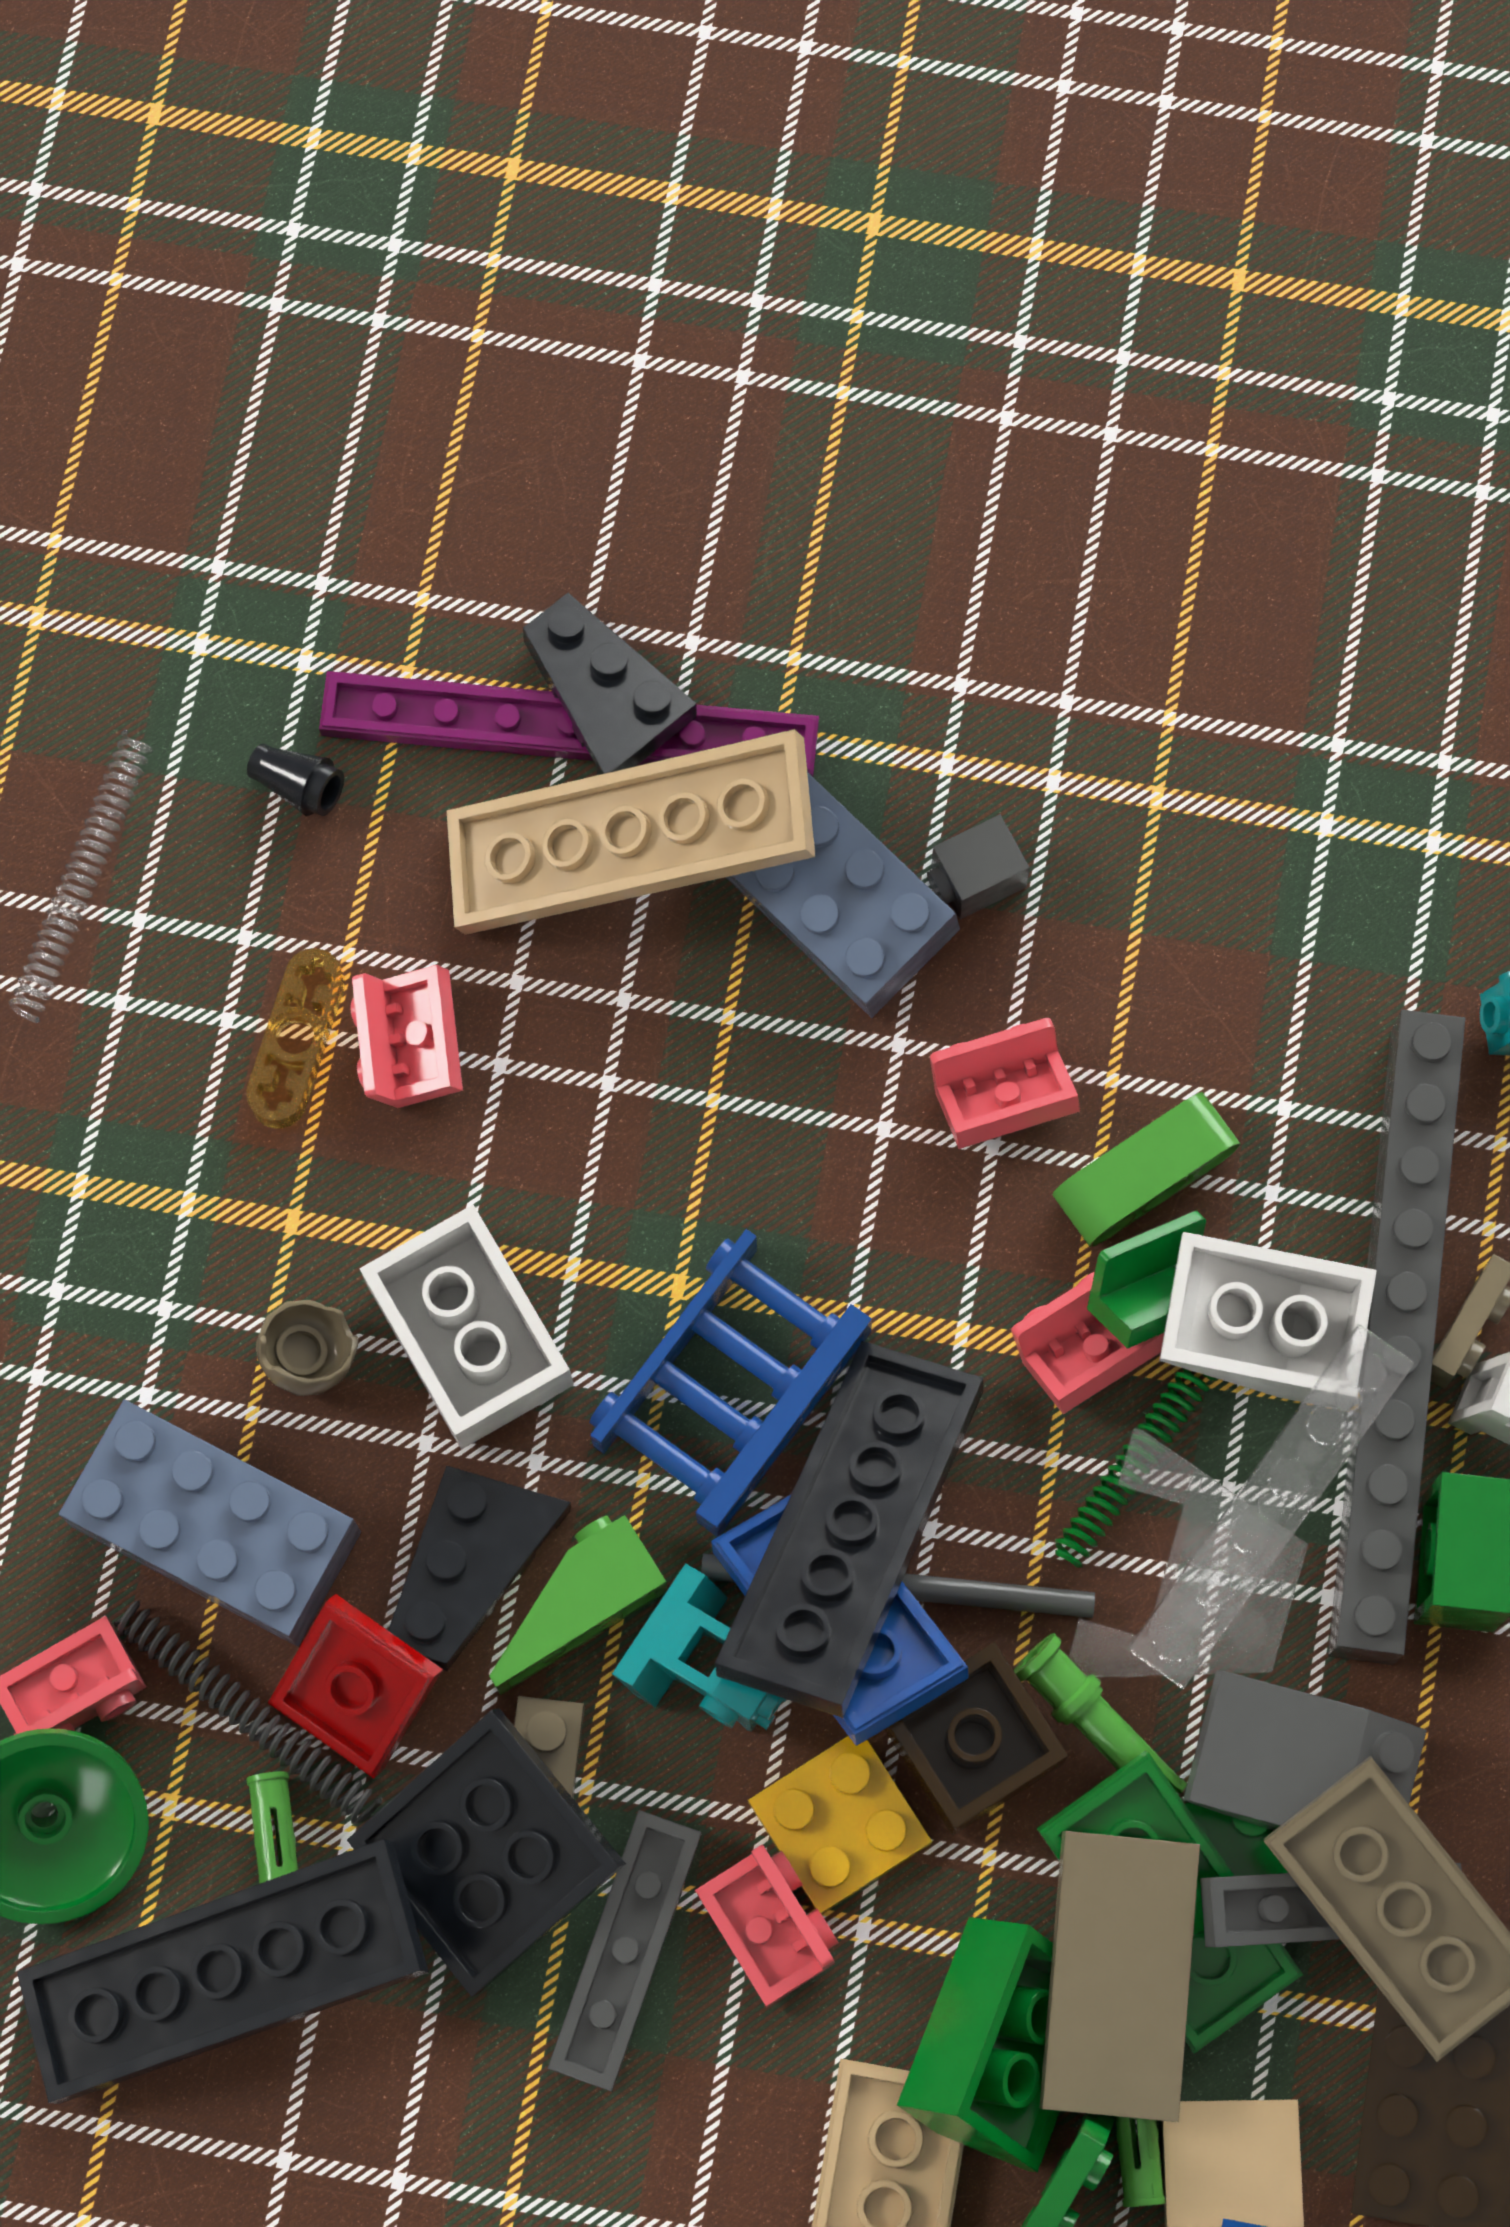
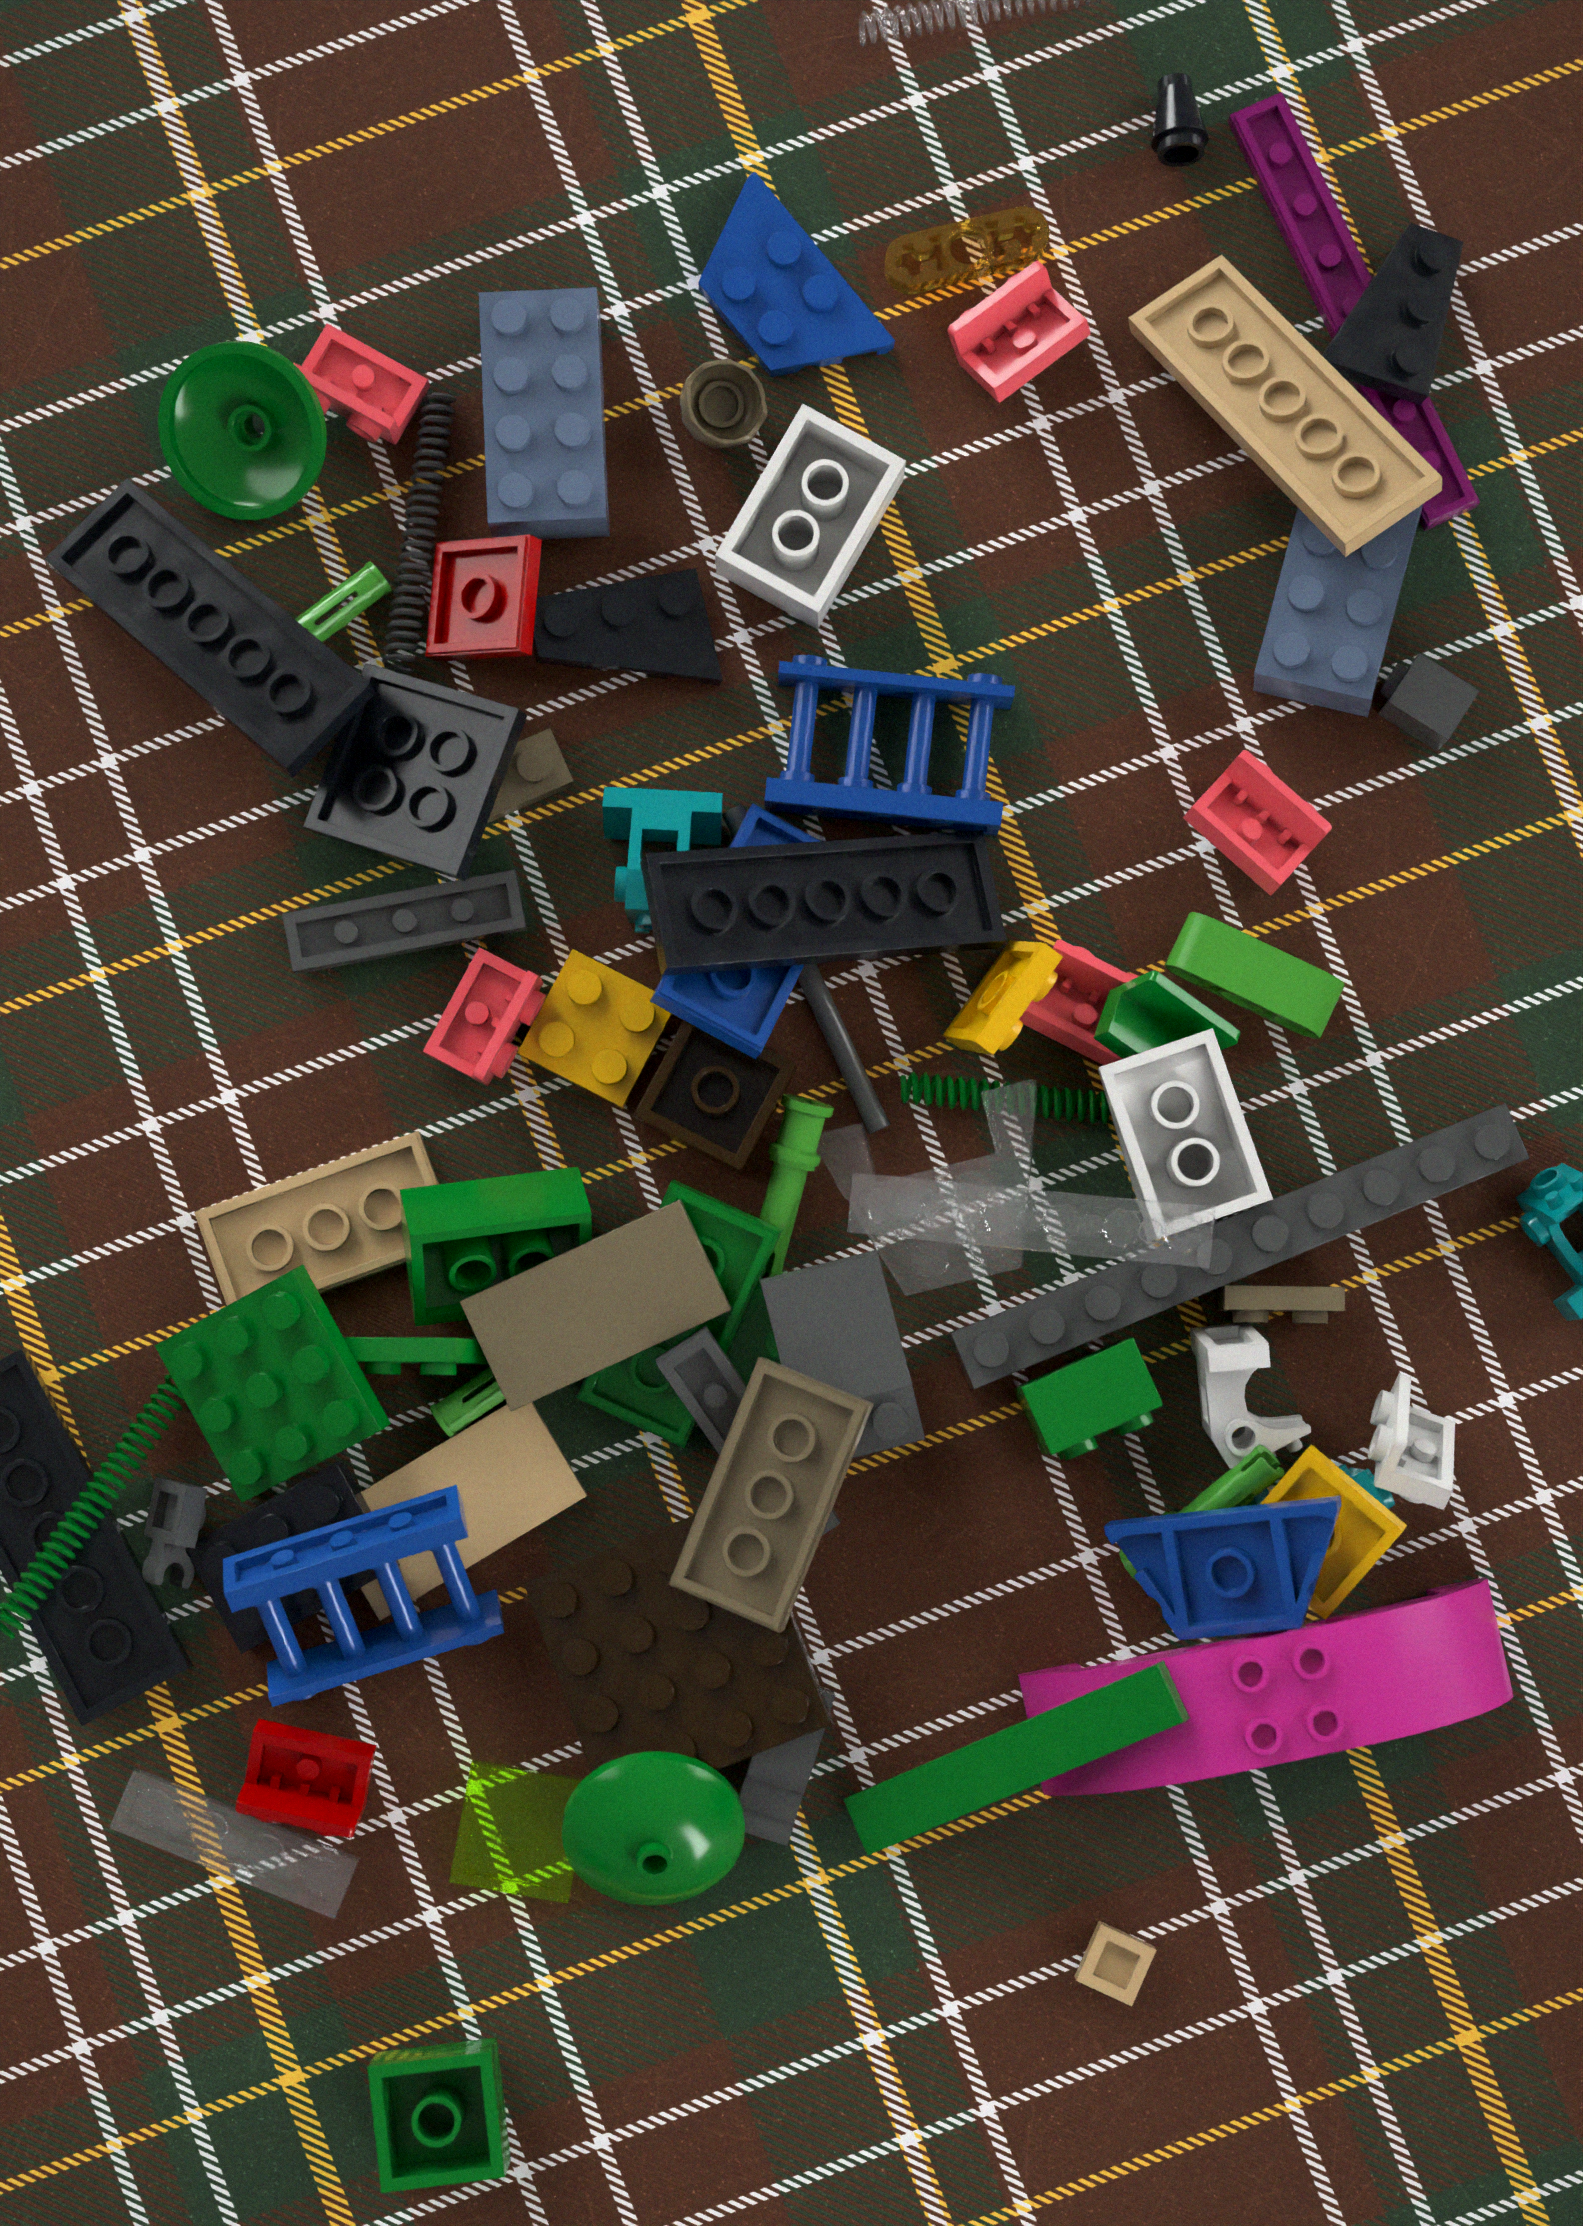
camera: 55 degrees right, 10 degrees up
bright green slope [489,1515,668,1695] -> none
none -> blue wing [698,171,895,378]
none -> yellow plate [942,940,1063,1055]

